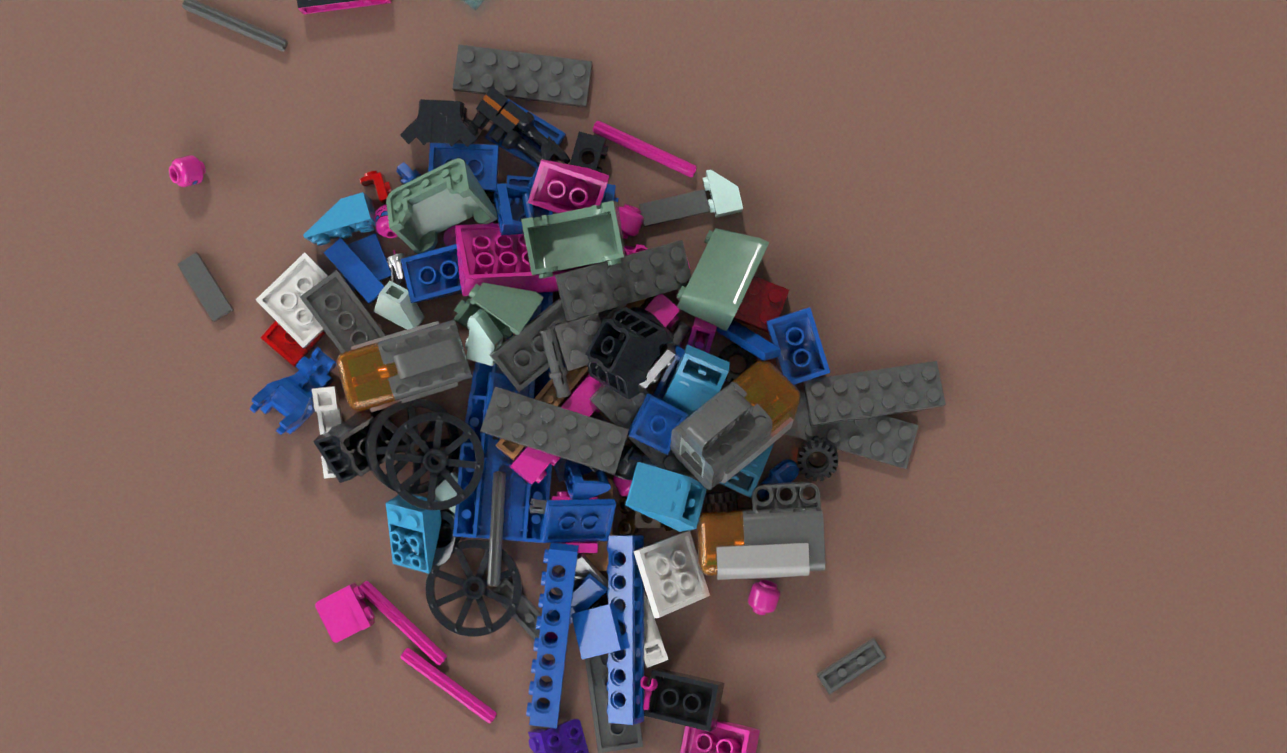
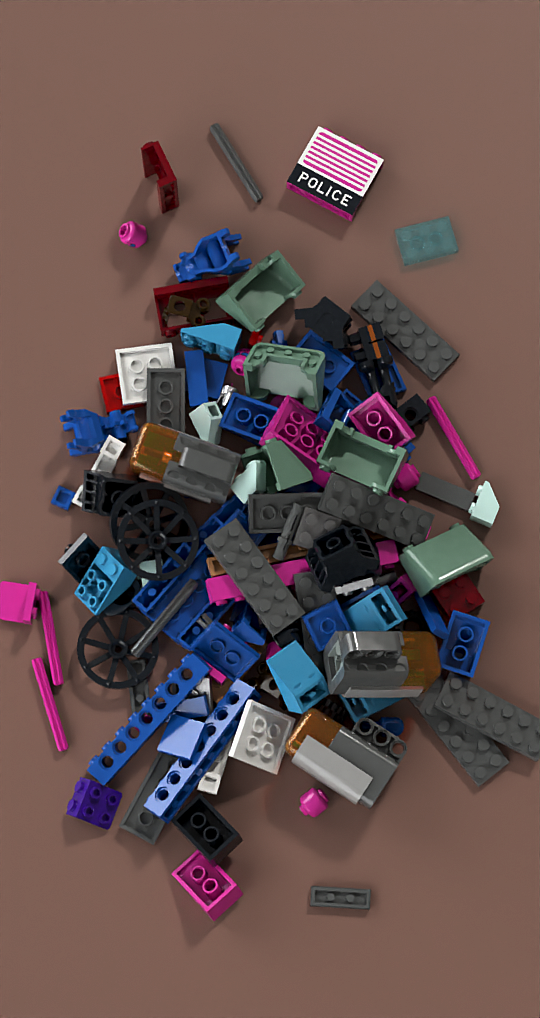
camera: 30 degrees right, 10 degrees down
dark grey tile [177,252,234,322] -> none
dark pink hand [640,676,658,710] -> none
black tyre [797,436,838,481] -> none
none -> blue tile [51,485,76,511]
none -> black tile [58,533,100,584]
none -> dark red window [141,141,179,214]
none -> dark red window [153,275,236,338]
none -> dark brown piece [162,294,211,327]
none -> blue animal [173,228,252,284]
none -> sand green windscreen [215,250,305,333]

